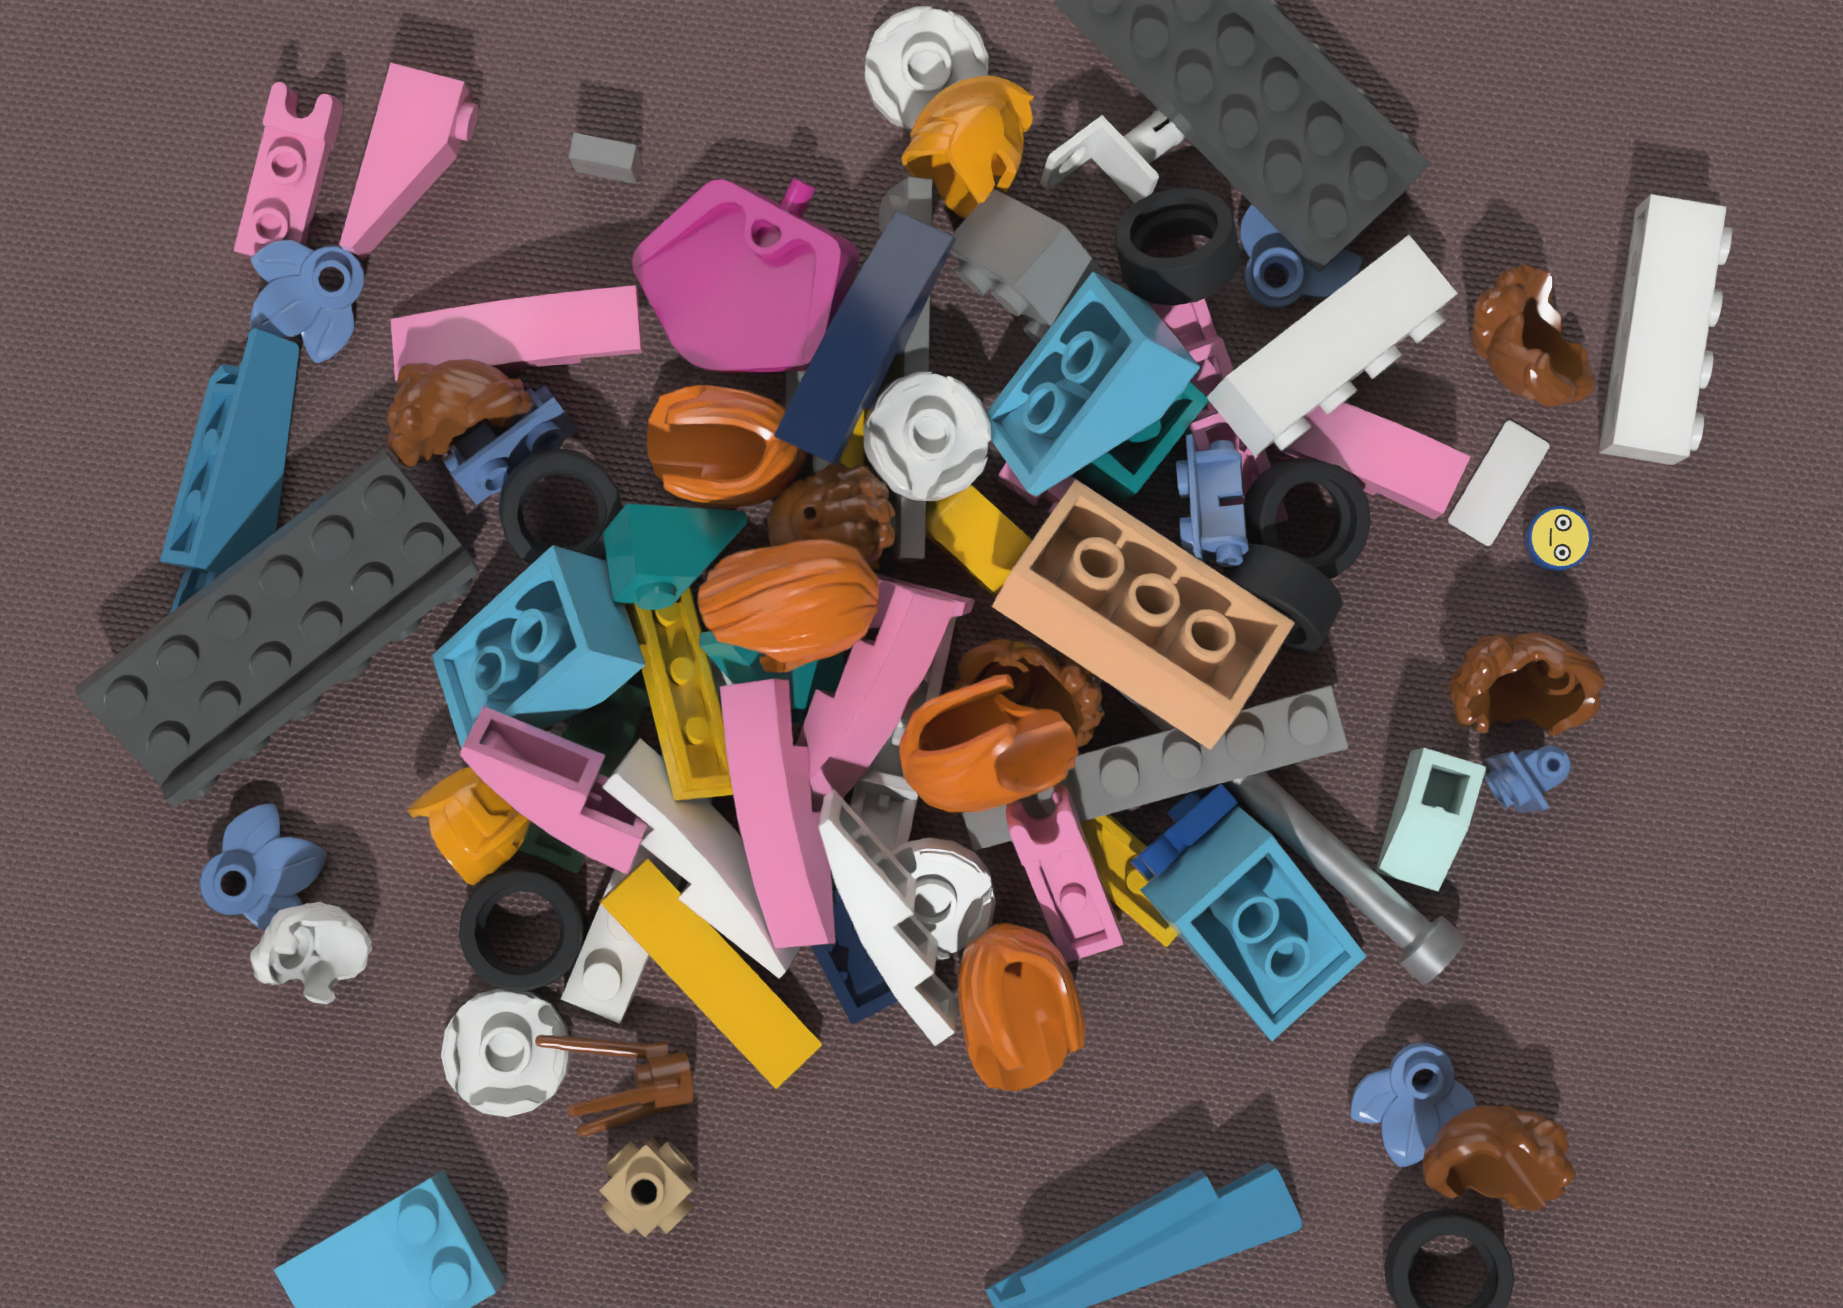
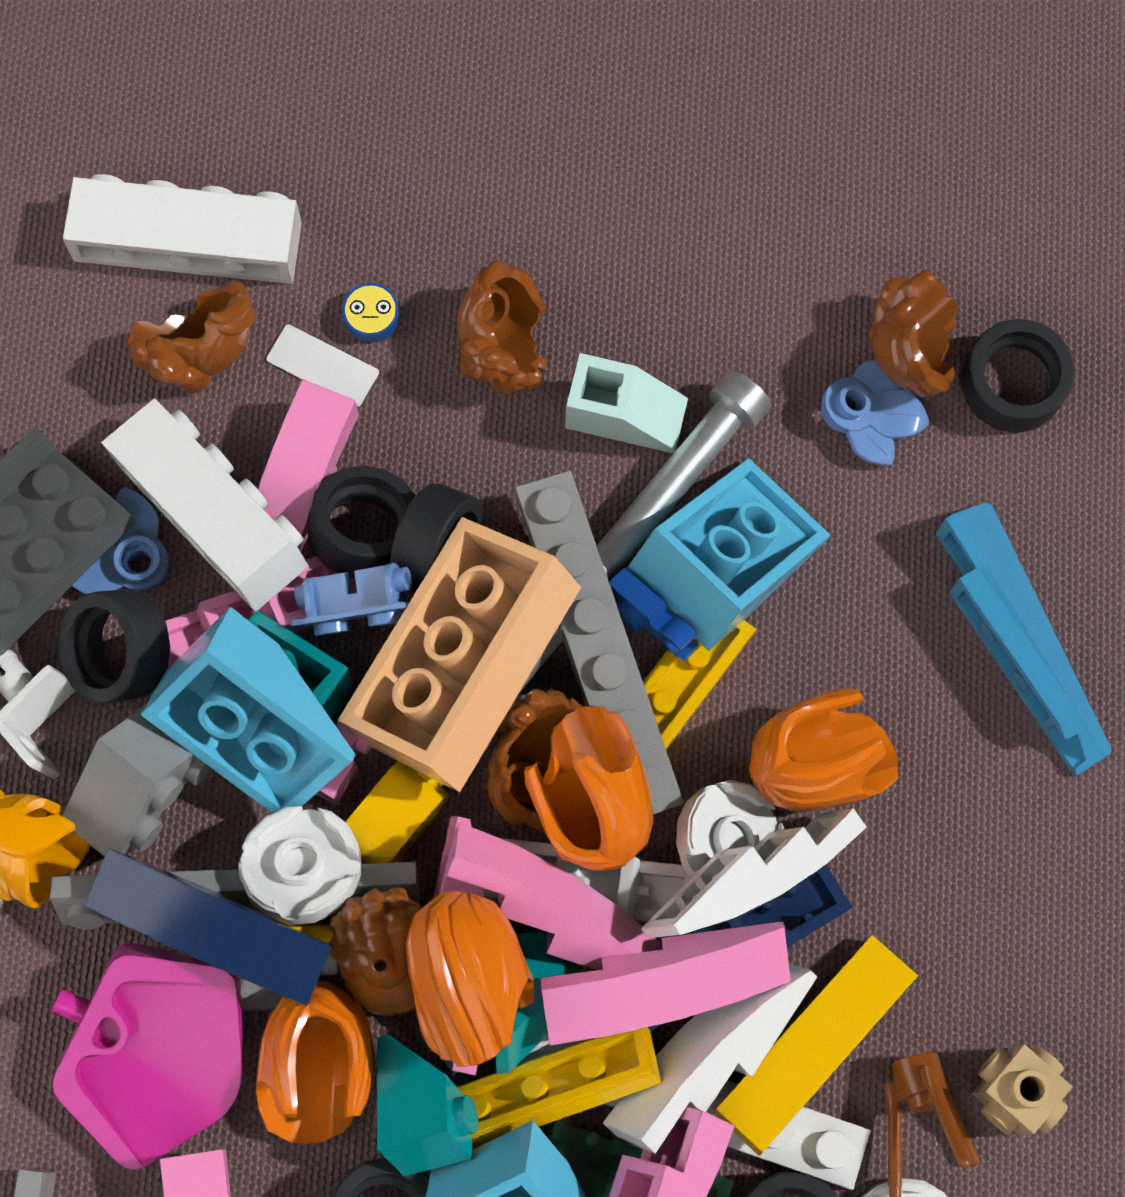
camera: 95 degrees left, 10 degrees down
bright pink plate [1005,785,1124,963] -> none
medium blue hinge [1483,746,1570,813] -> none

